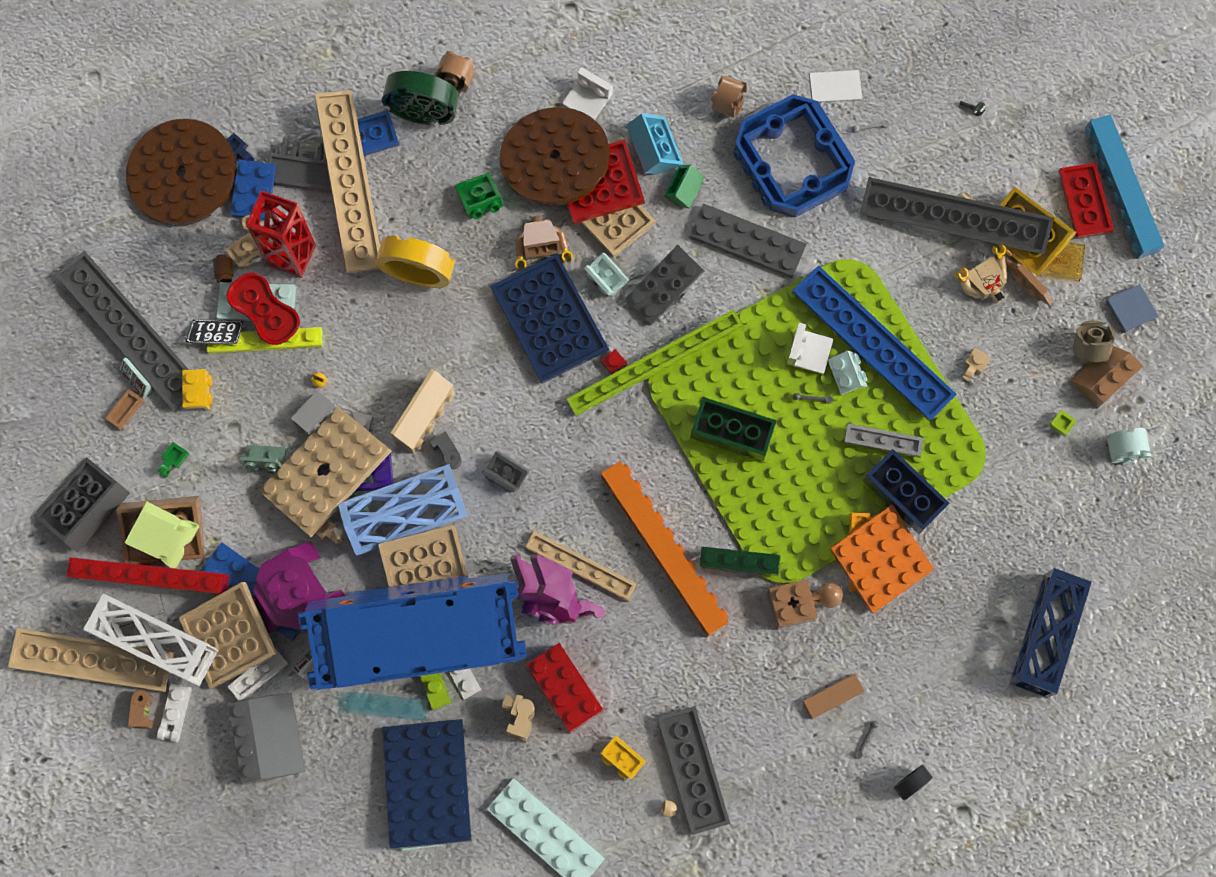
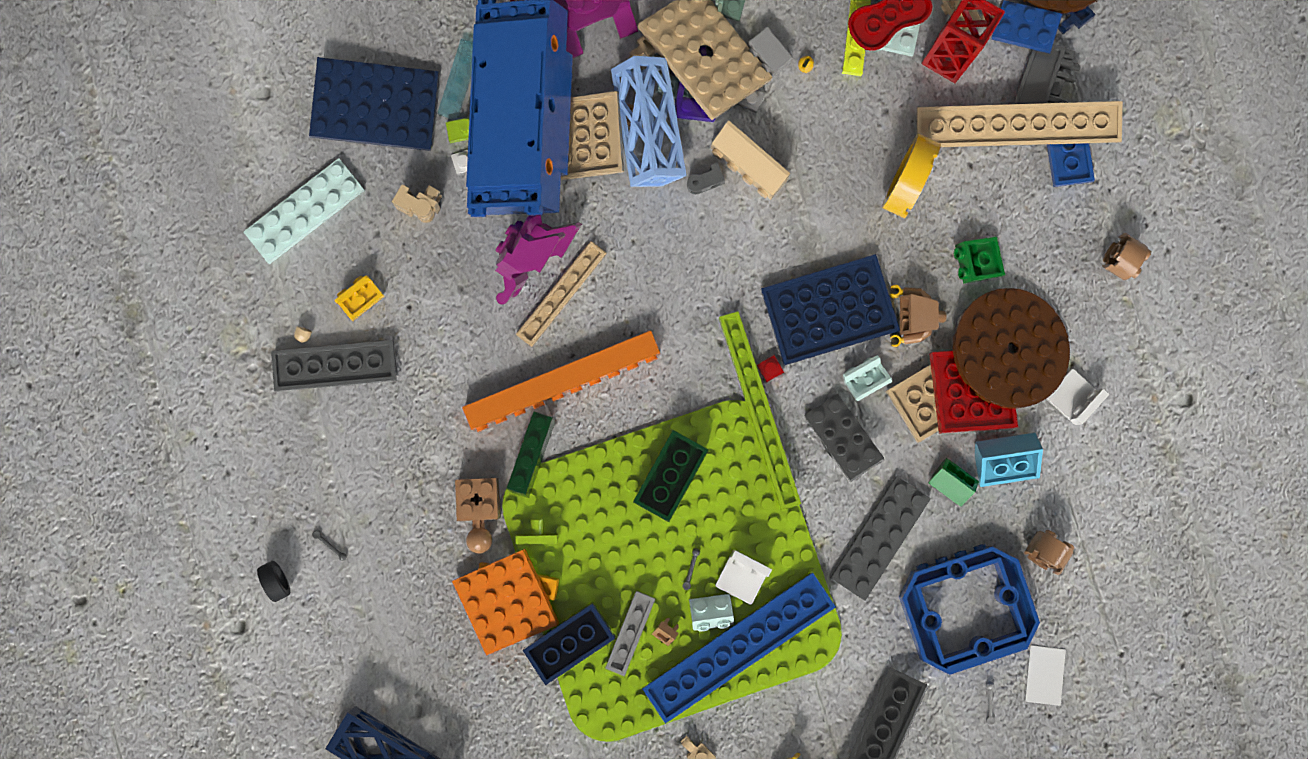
camera: 95 degrees right, 10 degrees up
dark green brick [382,71,459,125] -> none
dark grey bracket [482,451,530,493] -> none
red brick [526,643,603,734] -> none
medium nougat tile [802,674,865,719] -> none
none -> lime tile [516,520,558,544]
none -> medium nougat tile [652,618,679,646]

